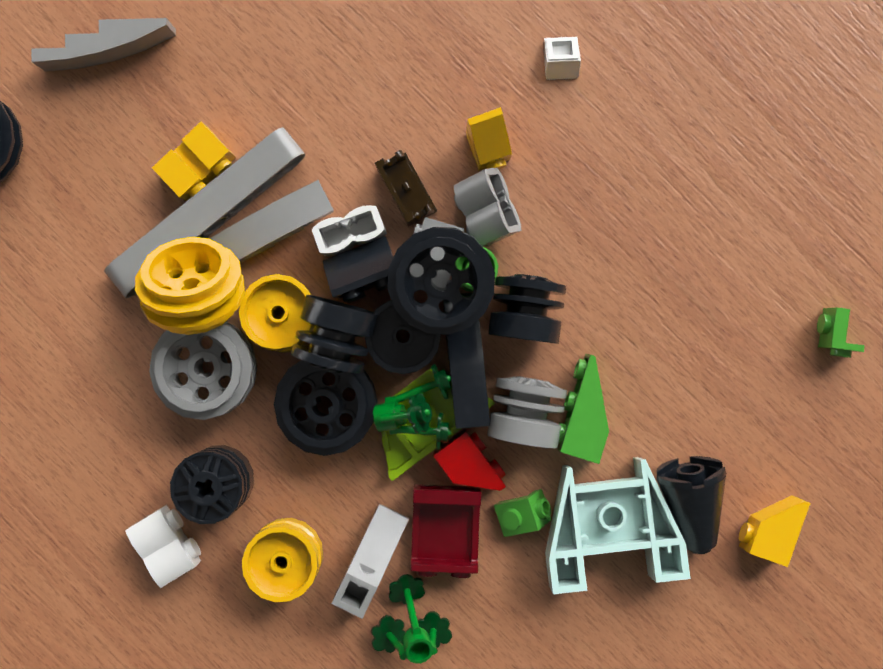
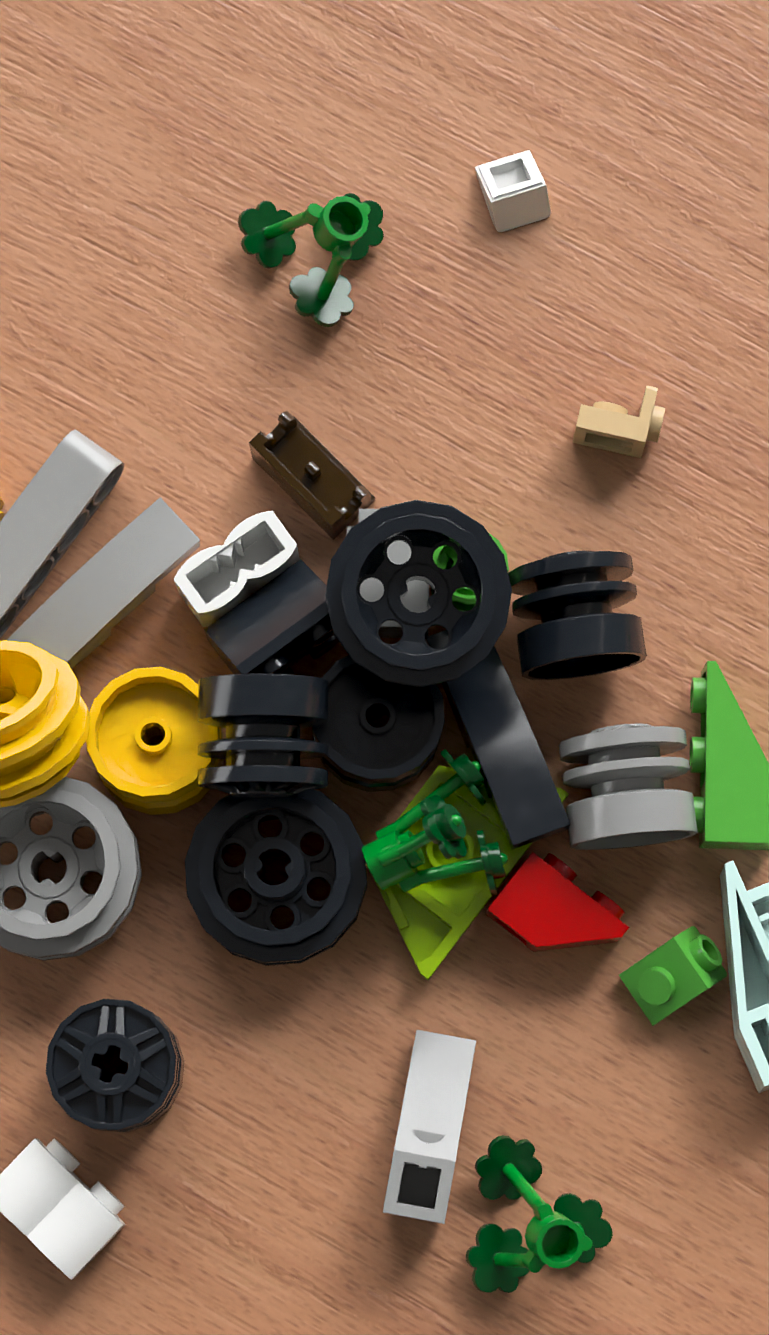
camera: 10 degrees left, 10 degrees down
yellow wheel [242,518,323,603] -> none
dark red panel [410,484,481,578] -> none
light grey brick [454,168,522,246] -> none
yellow slope [466,107,512,171] -> none
none -> plant [238,193,384,327]
none -> tan bracket [573,385,665,458]

